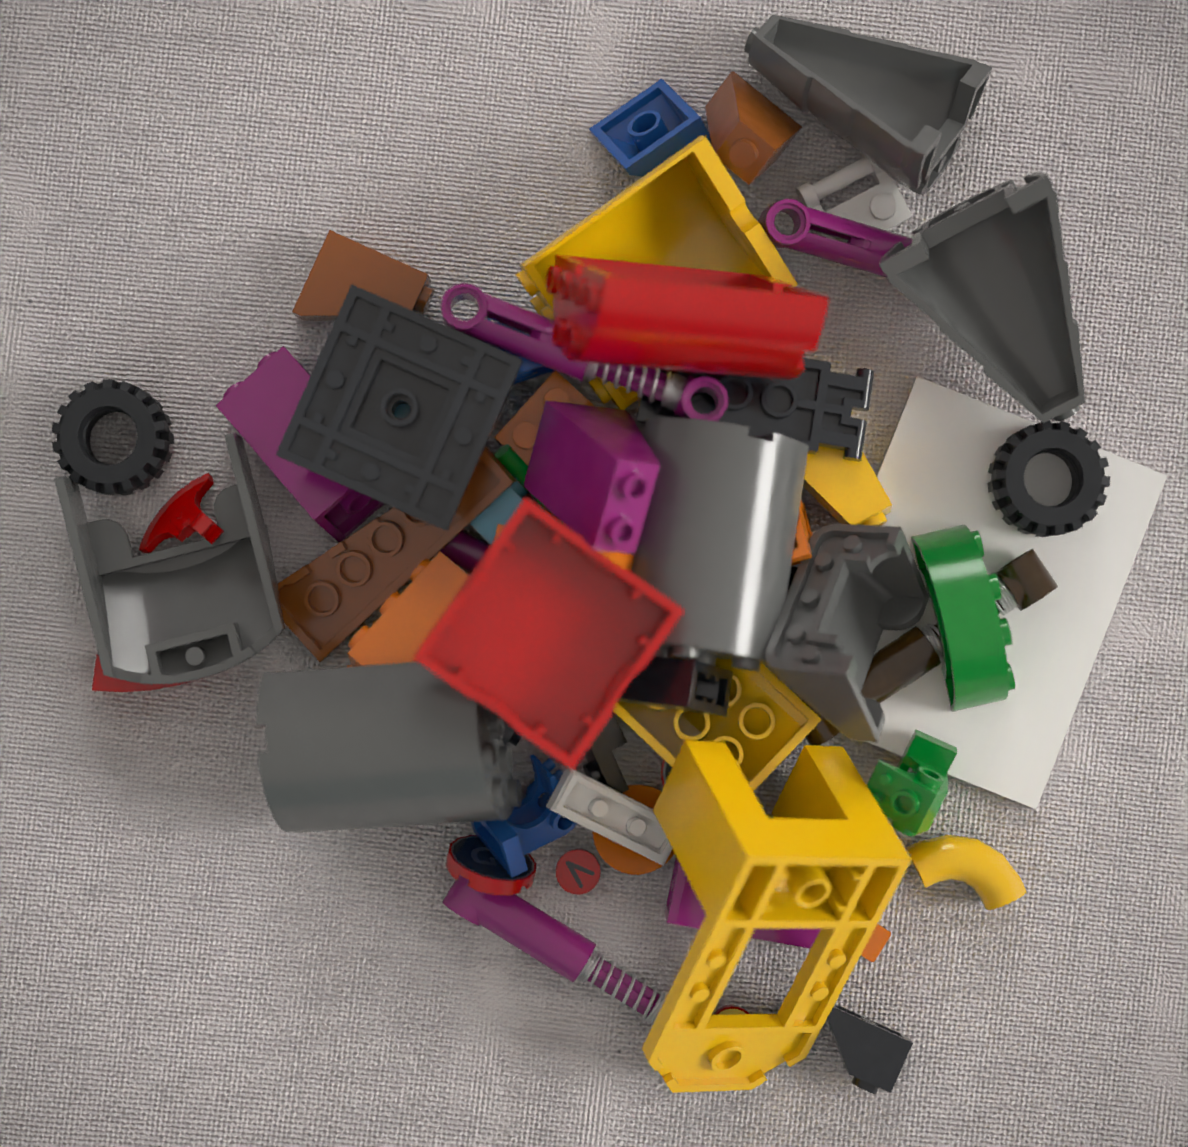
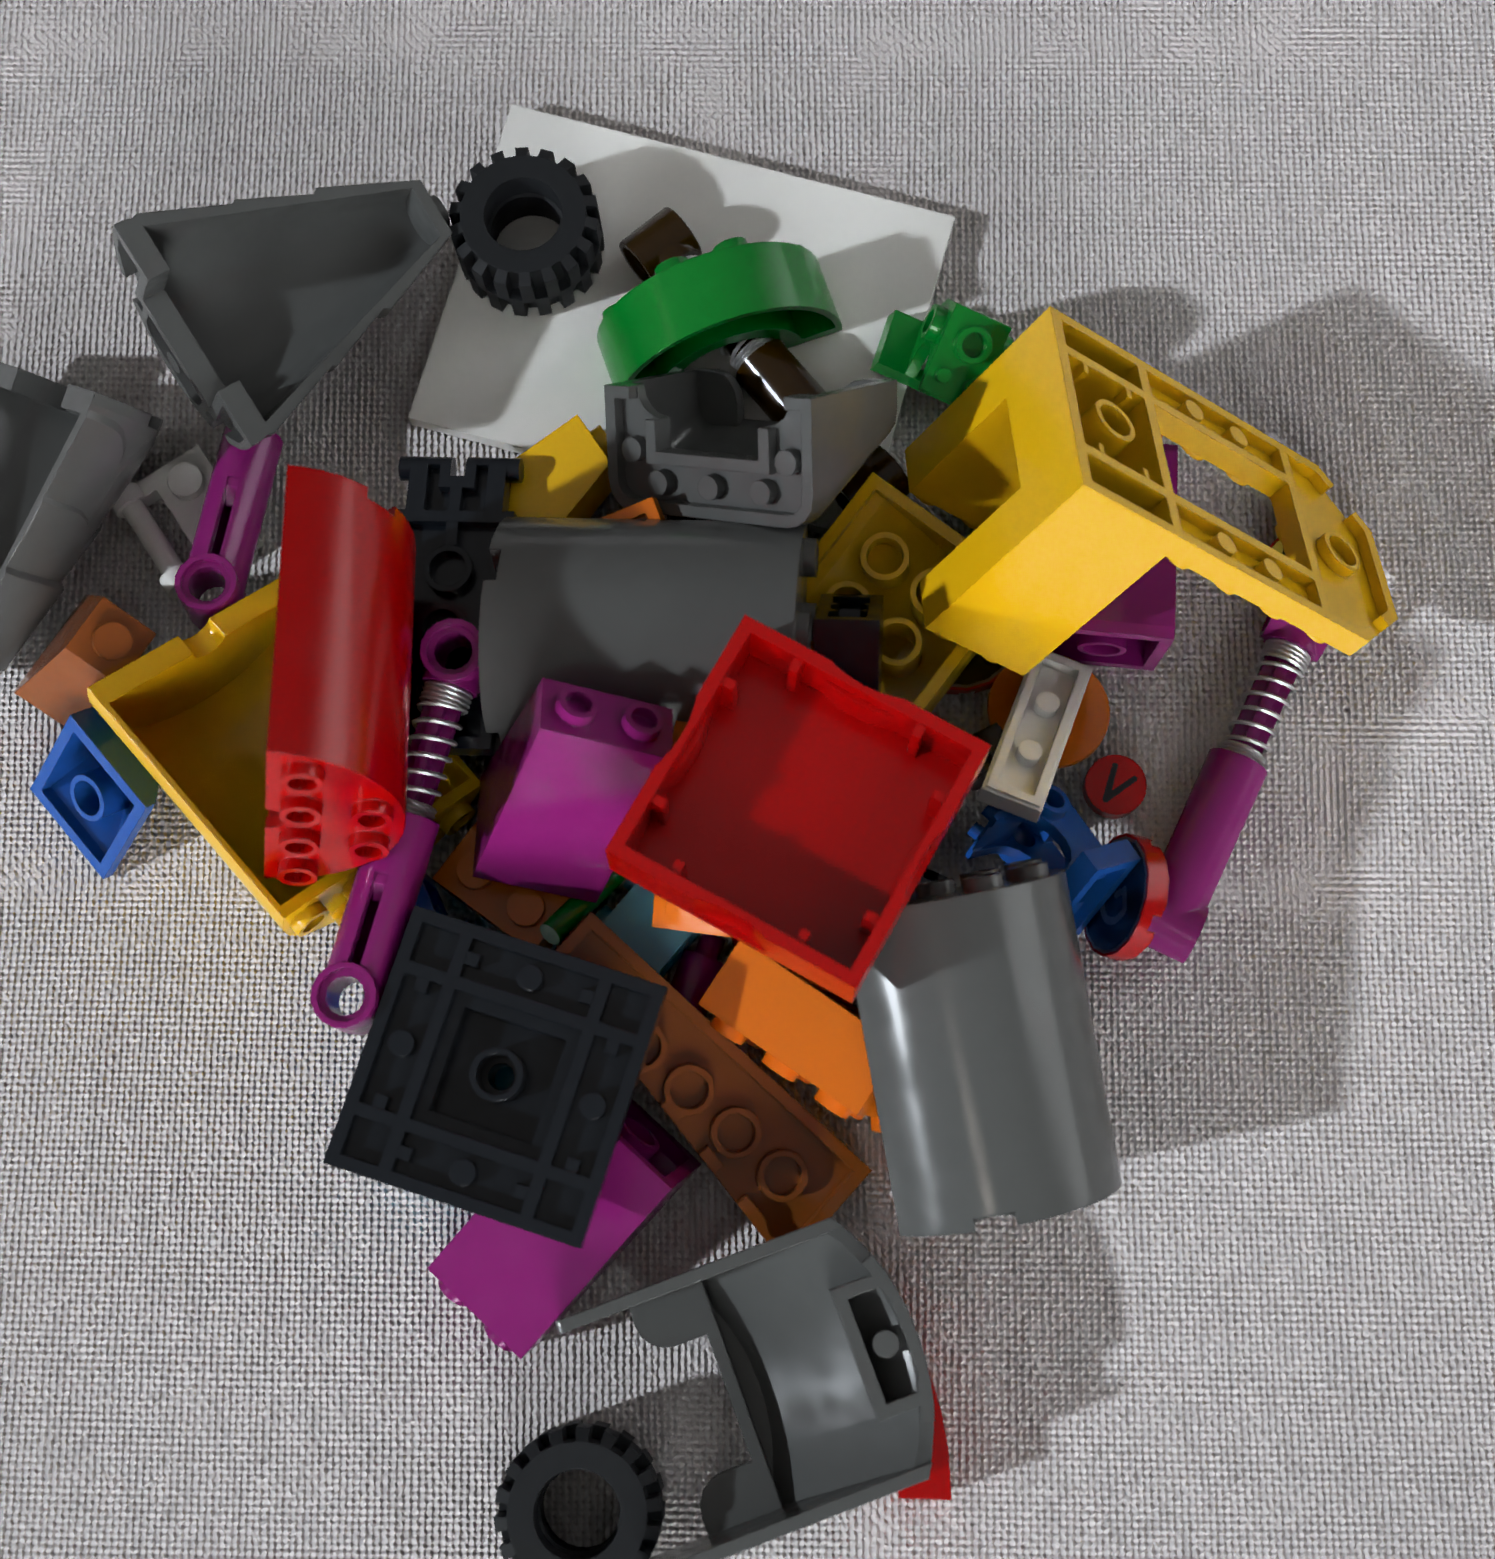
camera: 85 degrees left, 10 degrees down
red piece [139,473,224,553] -> none
dark orange slope [292,230,434,321] -> none
black slope [826,1004,913,1094] -> none
yellow cylinder [906,834,1027,910] -> none

